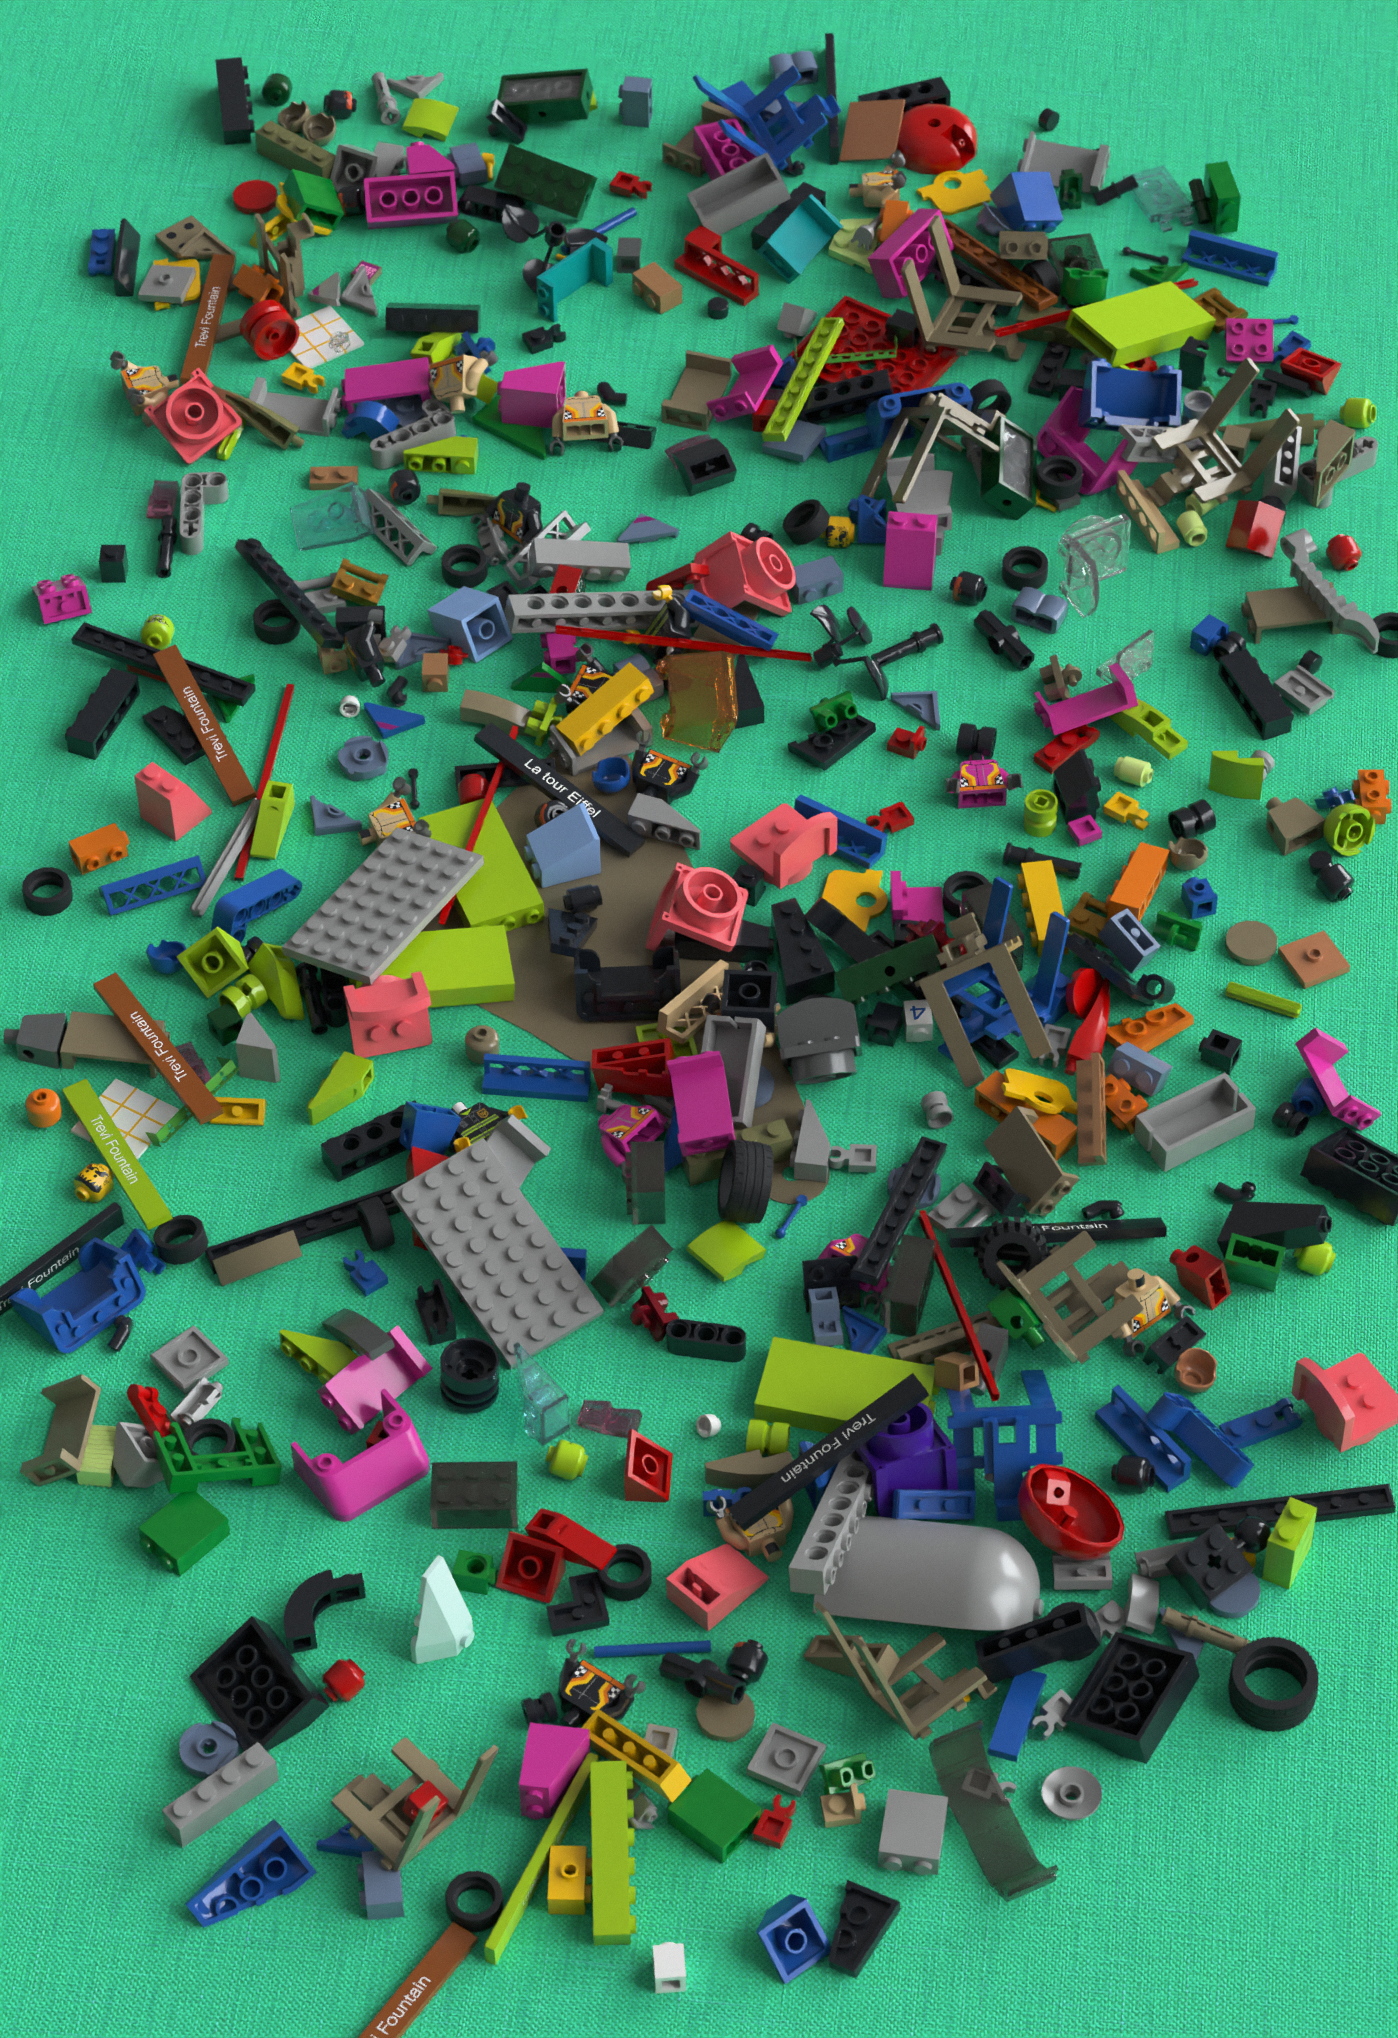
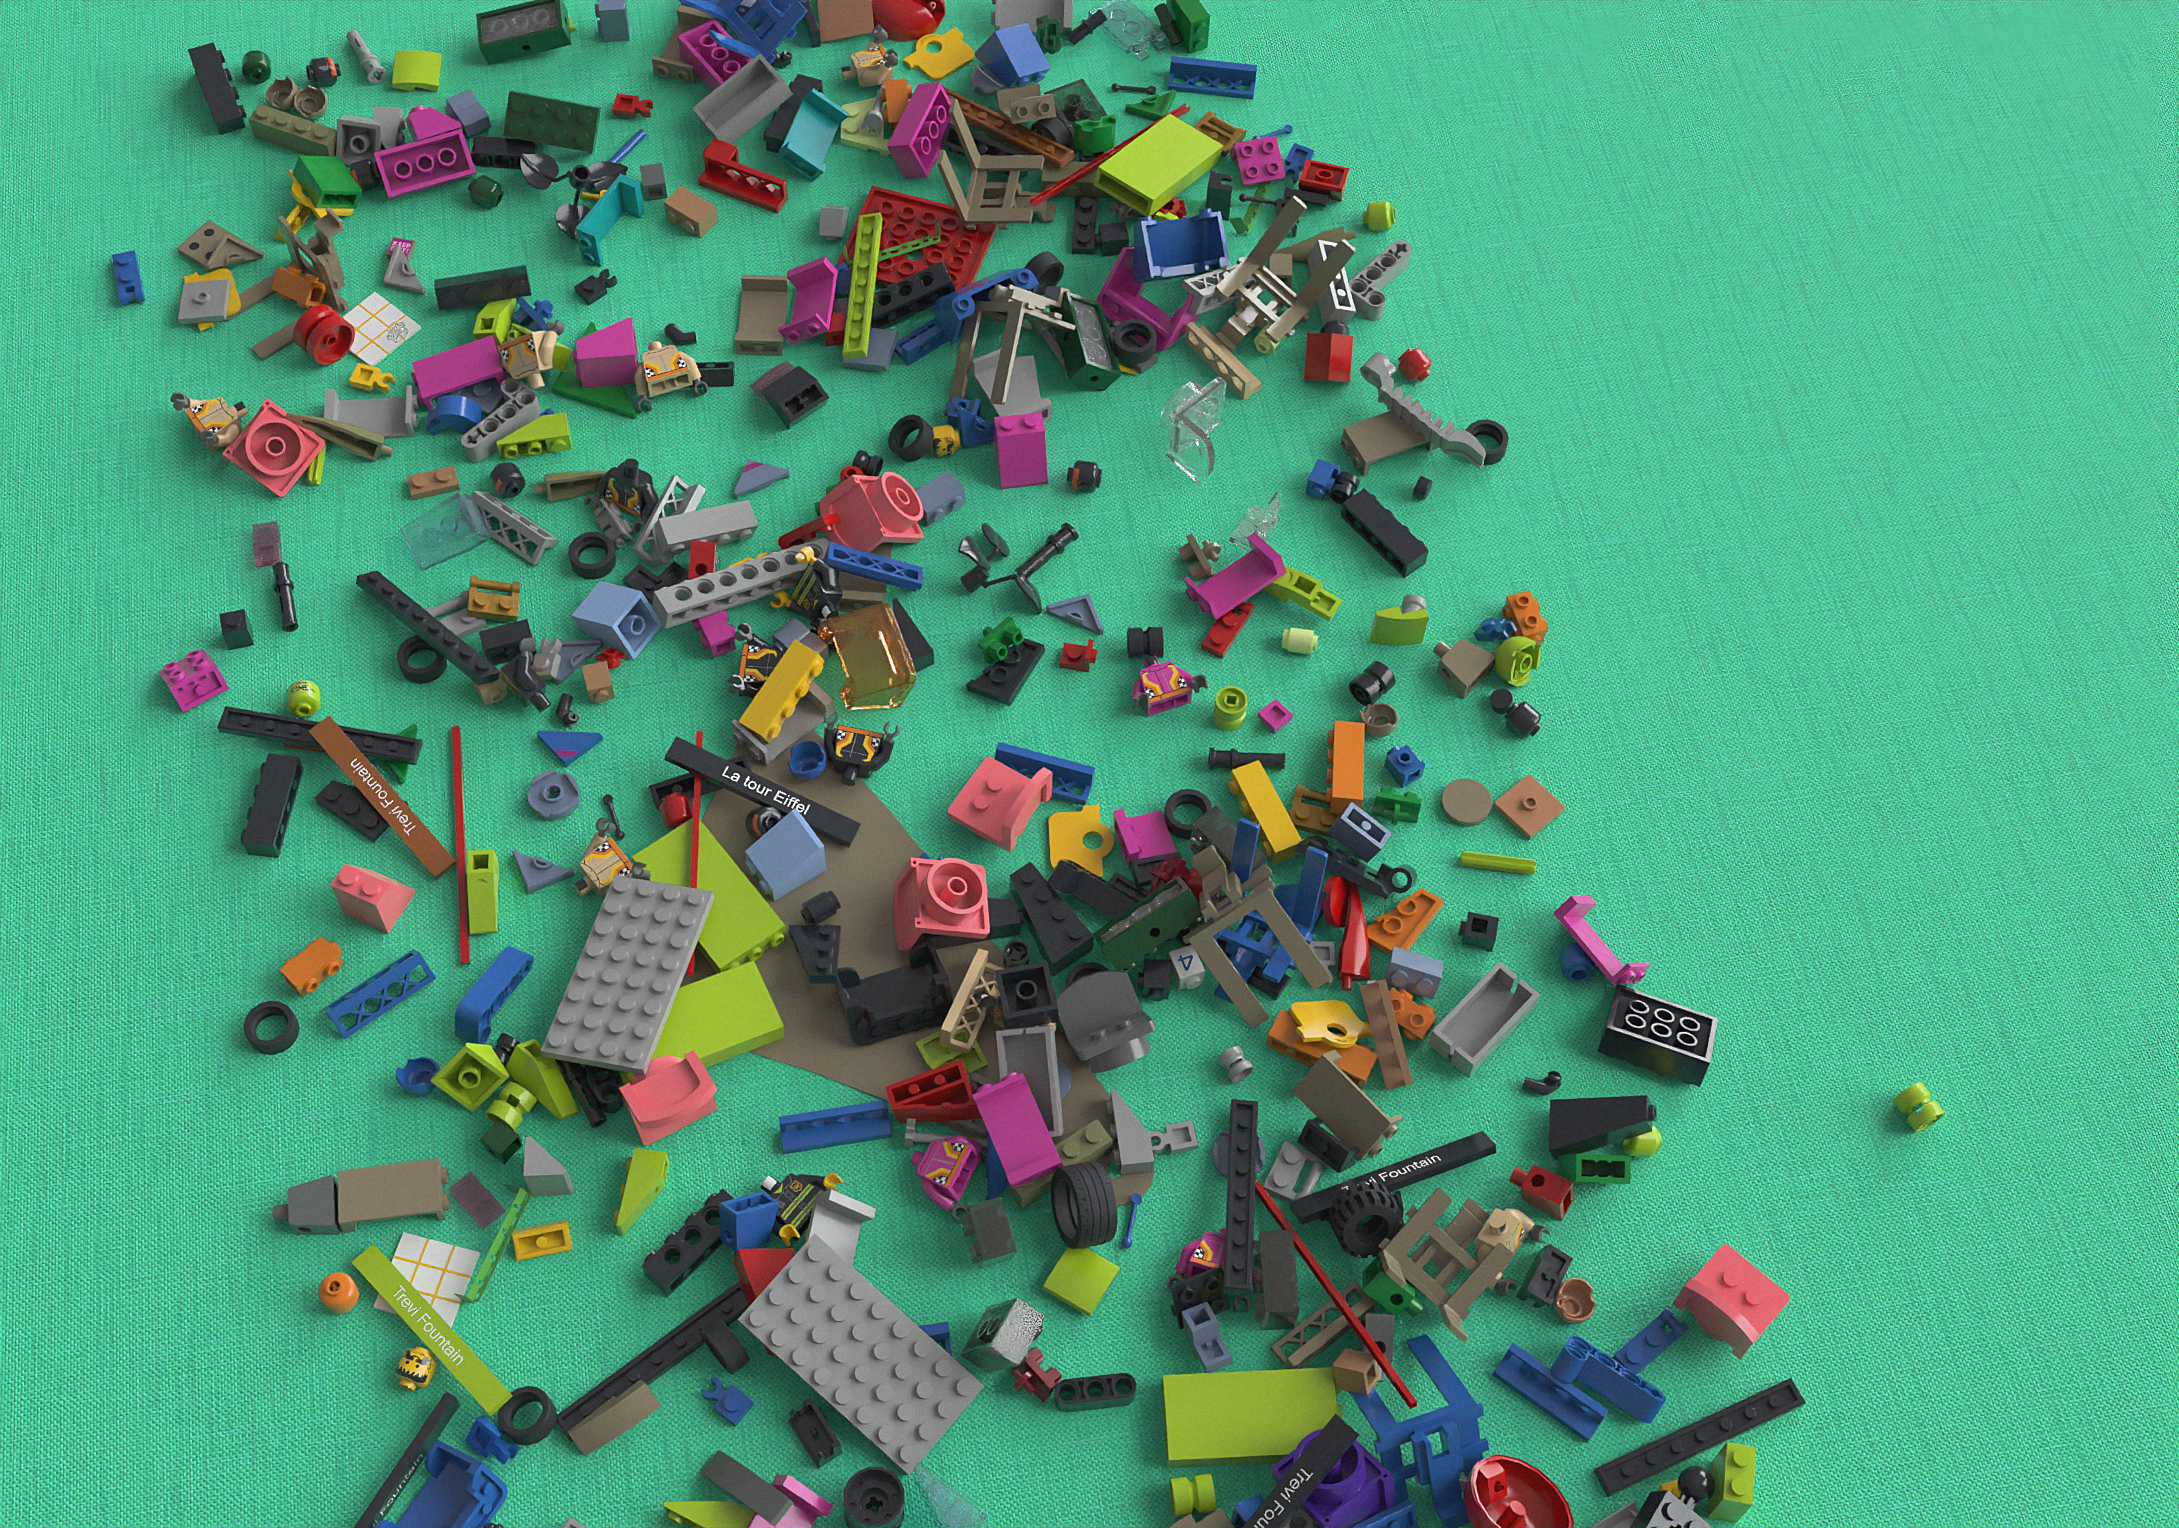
camera: 20 degrees left, 10 degrees up
dark orange tile [93,972,223,1125] -> none
black slope [113,219,141,297] -> none
dark orange tile [180,254,236,384] -> none
light grey beam [180,472,229,555] -> none
light grey axle [190,798,261,917] -> none
red tile [233,180,277,215] -> none
light grey tile [307,272,341,307] -> none
white hinge [340,695,360,717] -> none
light grey tile [387,72,444,99] -> none
dark tan slope [460,689,540,737] -> none
dark tan head [465,1025,500,1064] -> none
yellow hand [482,152,495,181] -> none
black tile [486,99,528,145] -> none
green tile [511,662,572,693] -> none
lime hips [524,697,564,747] -> none
red piece [555,625,812,662] -> none
slope [577,1400,642,1438] -> none
light grey slope [627,793,701,850] -> none
white hinge [696,1414,721,1437] -> none
black piece [708,297,728,320] -> none
black brick [732,864,766,907] -> none
blue tile [842,1305,887,1354] -> none
red plate [866,801,914,833] -> none
black brick [885,309,921,349] -> none
black piece [974,609,1035,670] -> none
black tyre [1002,546,1048,591] -> none
sand blue brick [1010,587,1068,634] -> none
black slope [1052,749,1101,825] -> none
black arm [1082,1200,1124,1221] -> none
yellow plate [1103,791,1149,830] -> none
black head [1111,1455,1155,1493] -> none
yellowish green brick [1176,511,1207,546] -> none
light grey wheel [1182,390,1214,426] -> none
black wheel [1272,1101,1310,1138] -> none
light grey plate [1273,665,1335,715] -> none
dark tan slope [1312,419,1356,507] -> none

